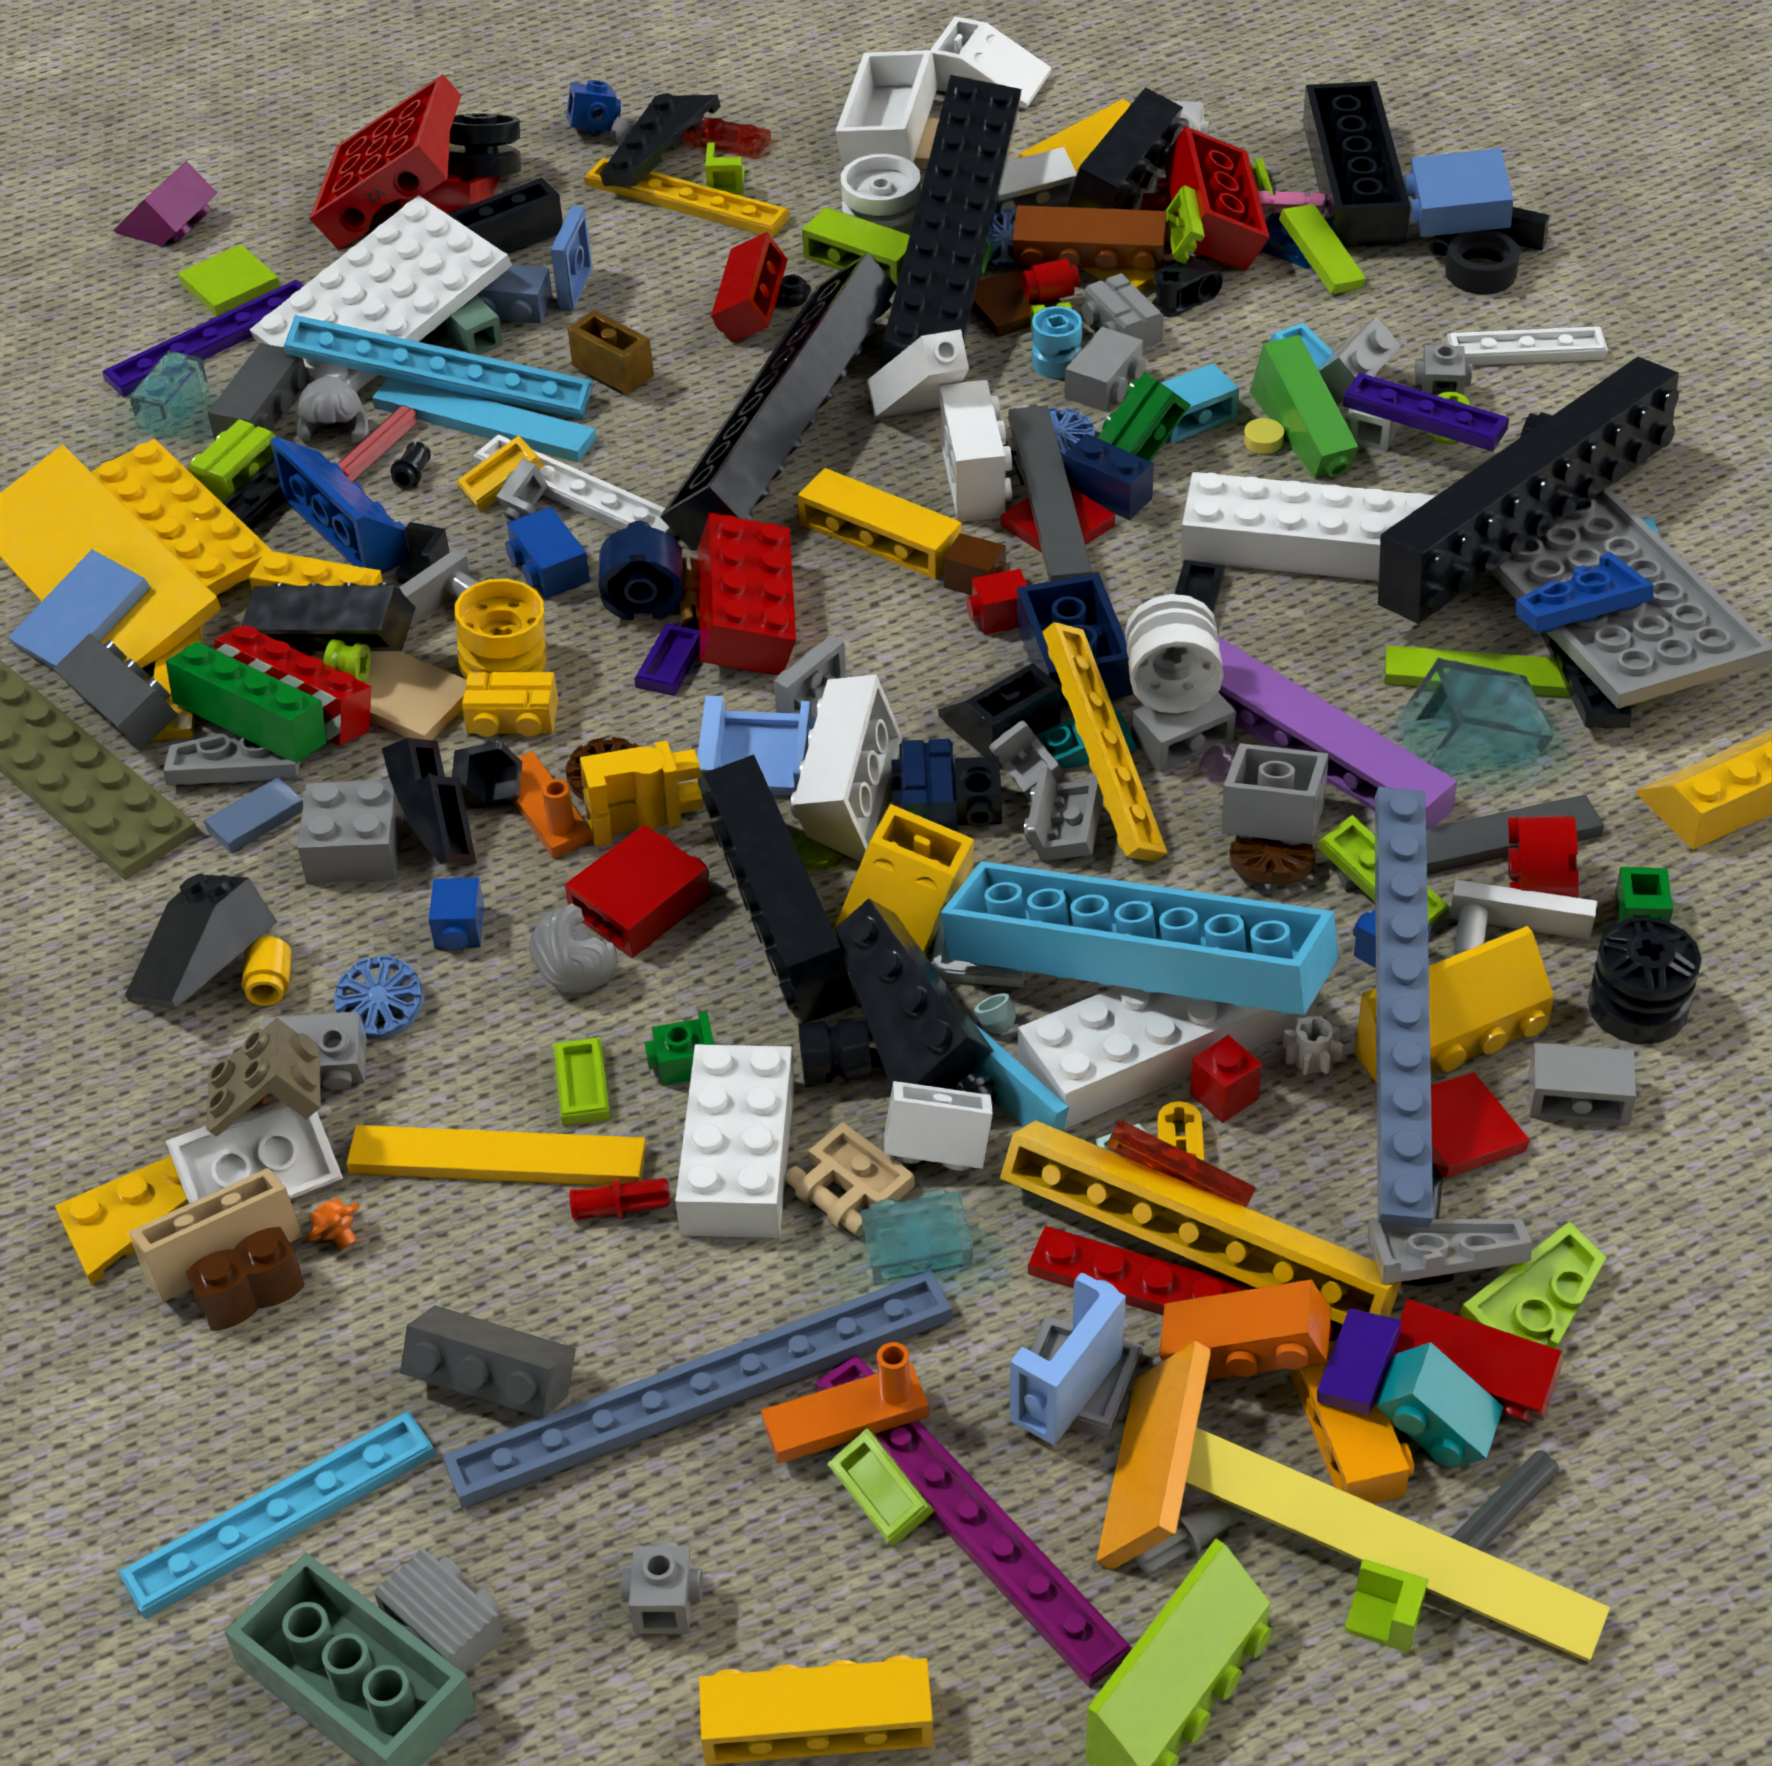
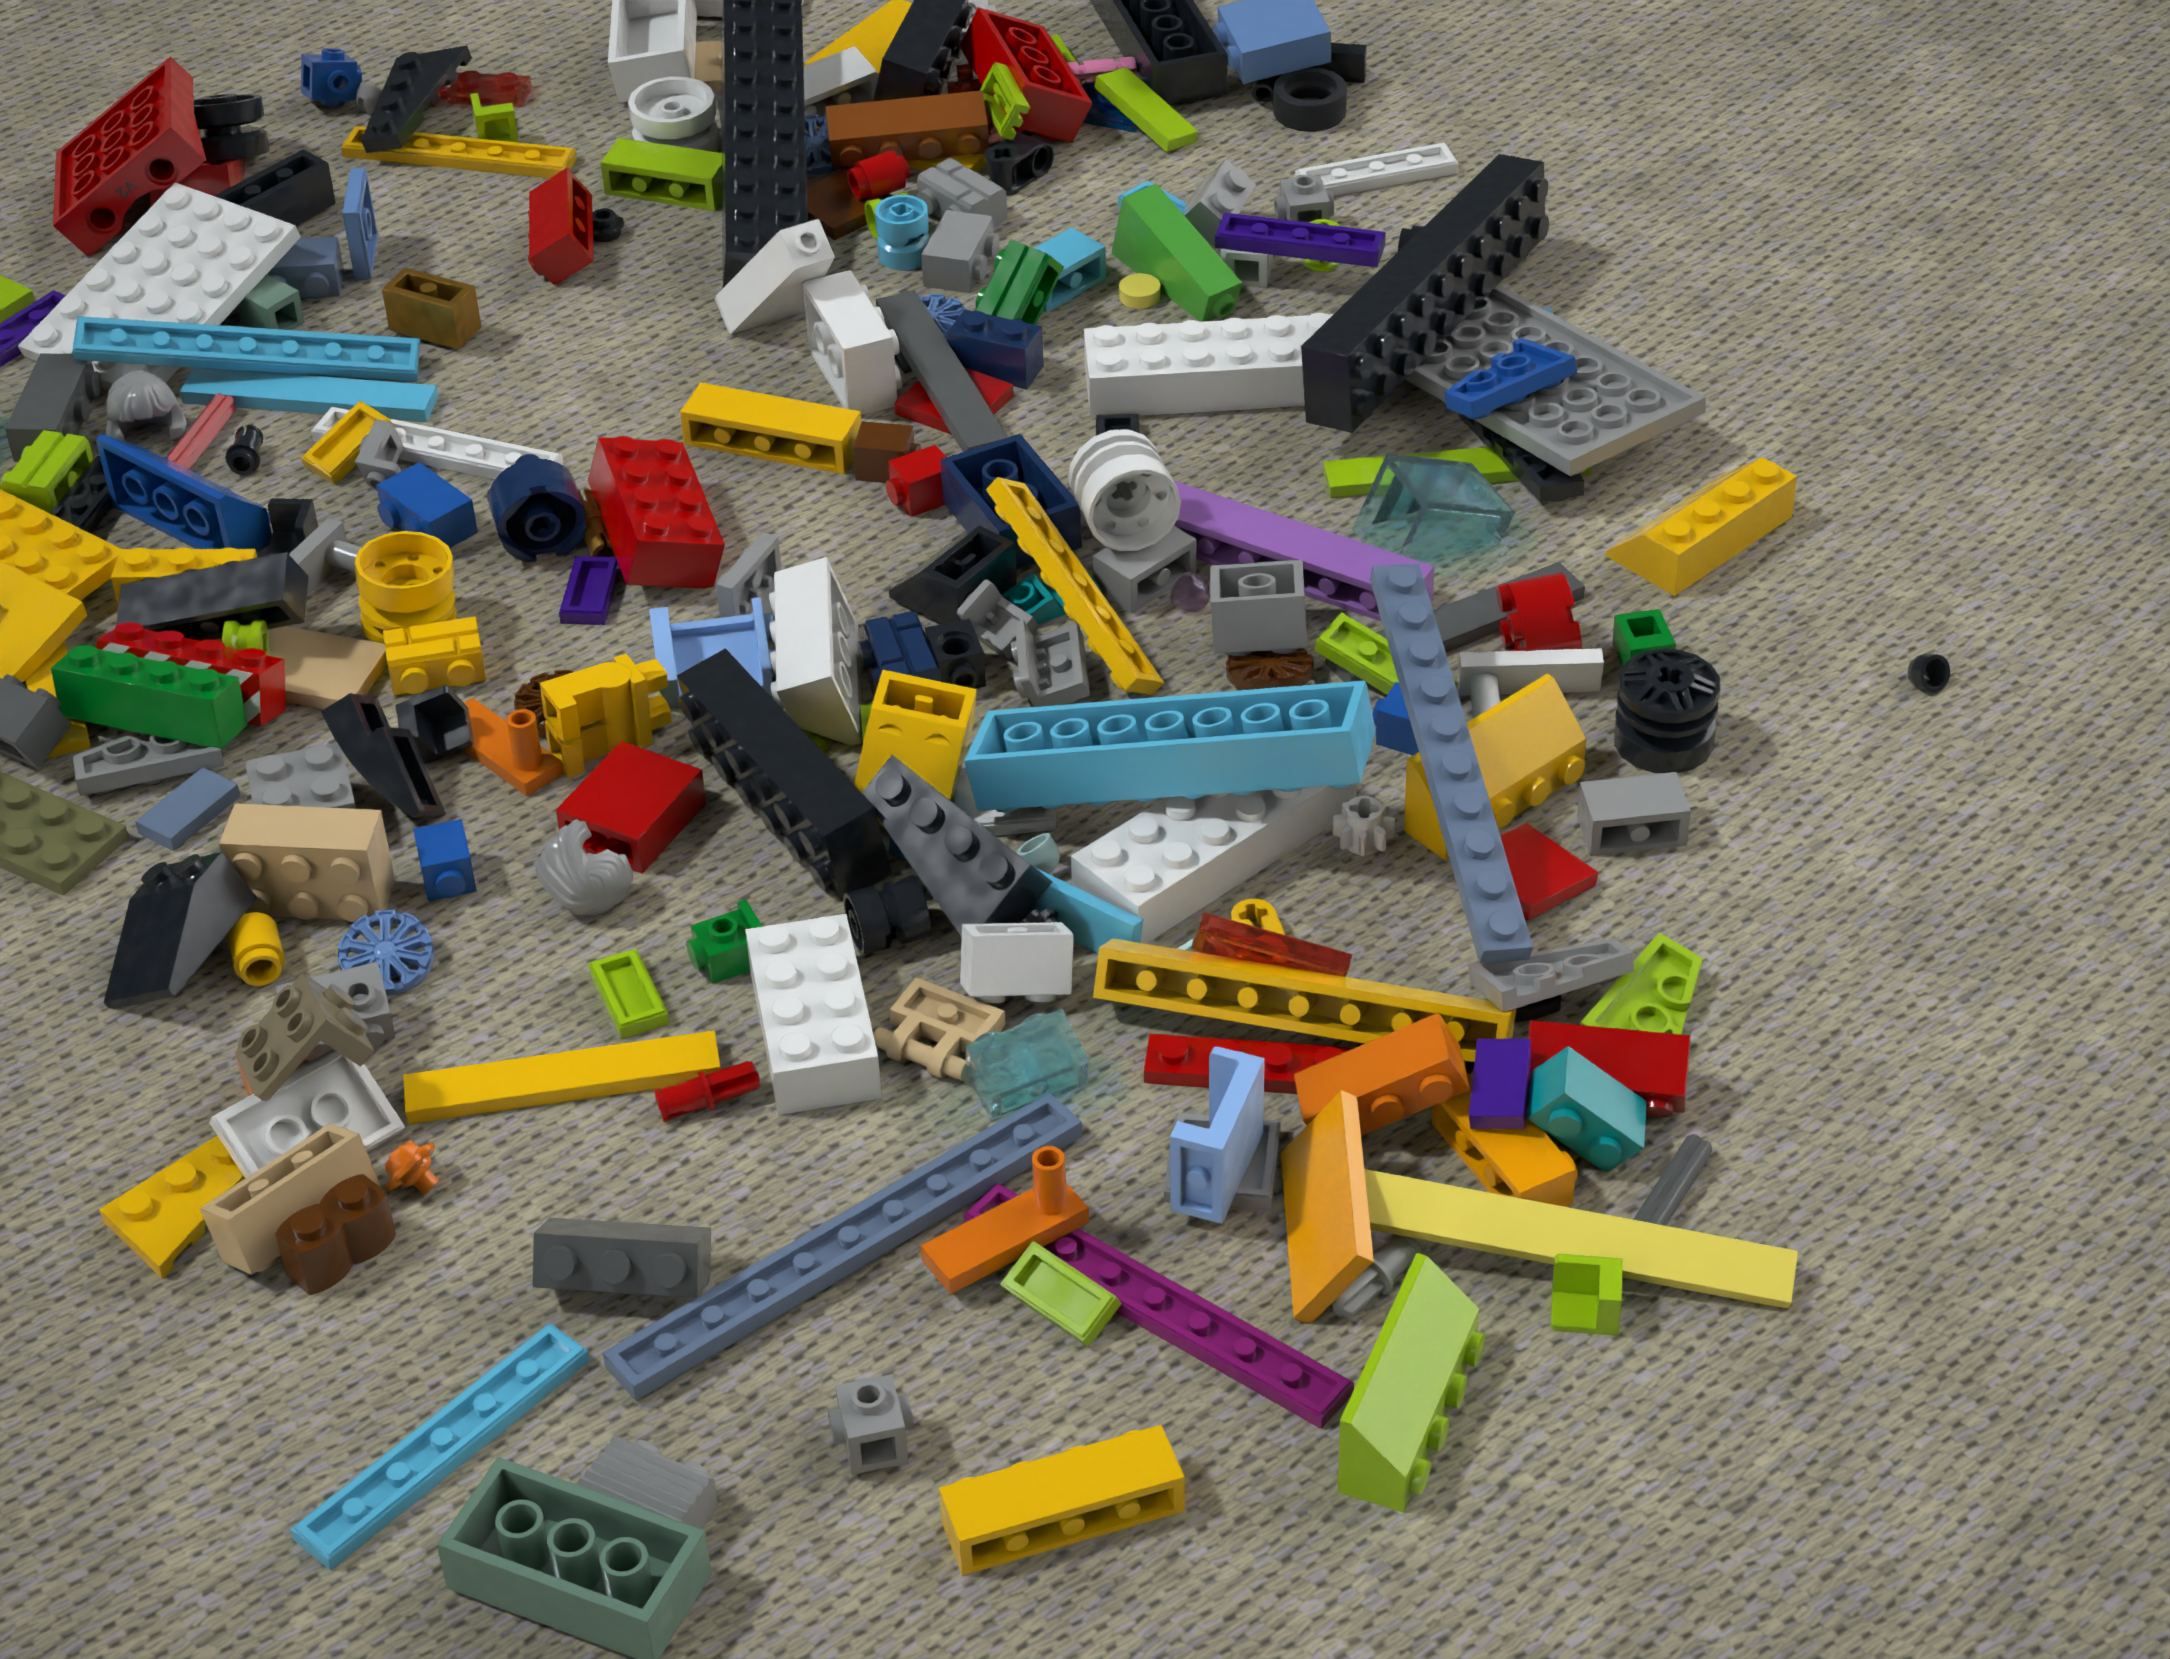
camera: 15 degrees left, 5 degrees down
black brick [660,253,897,551] -> none
red brick [1190,1035,1262,1123] -> none
none -> tan brick [219,803,395,922]

